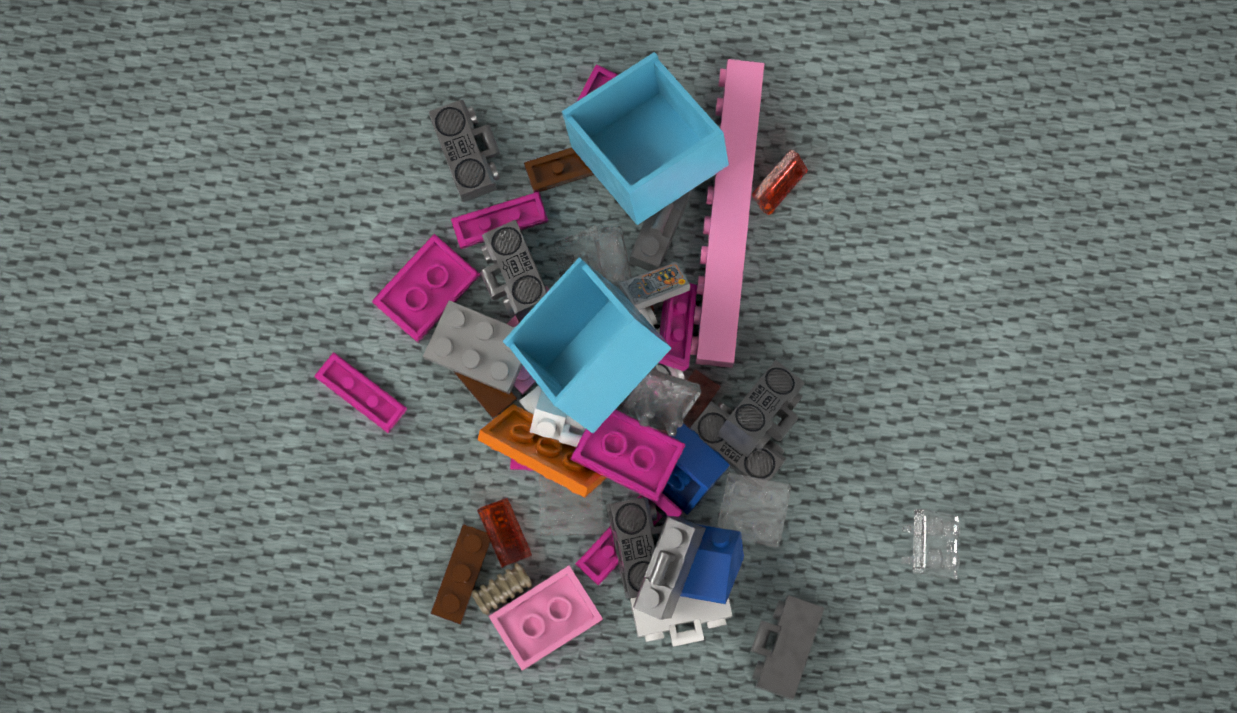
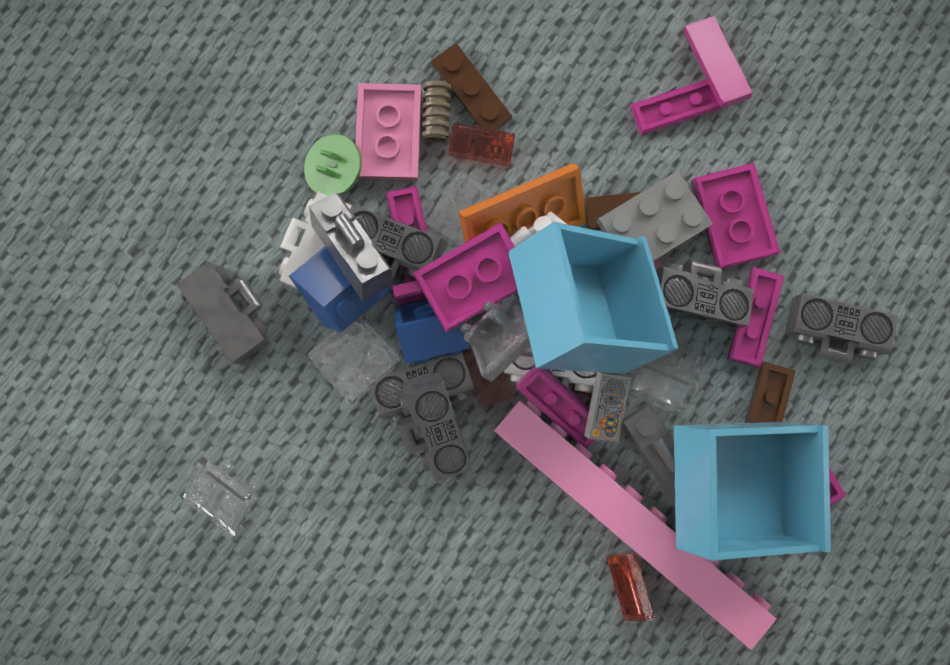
camera: 130 degrees right, 5 degrees up
none -> bright green piece [304,134,362,196]
none -> tile [683,16,753,109]

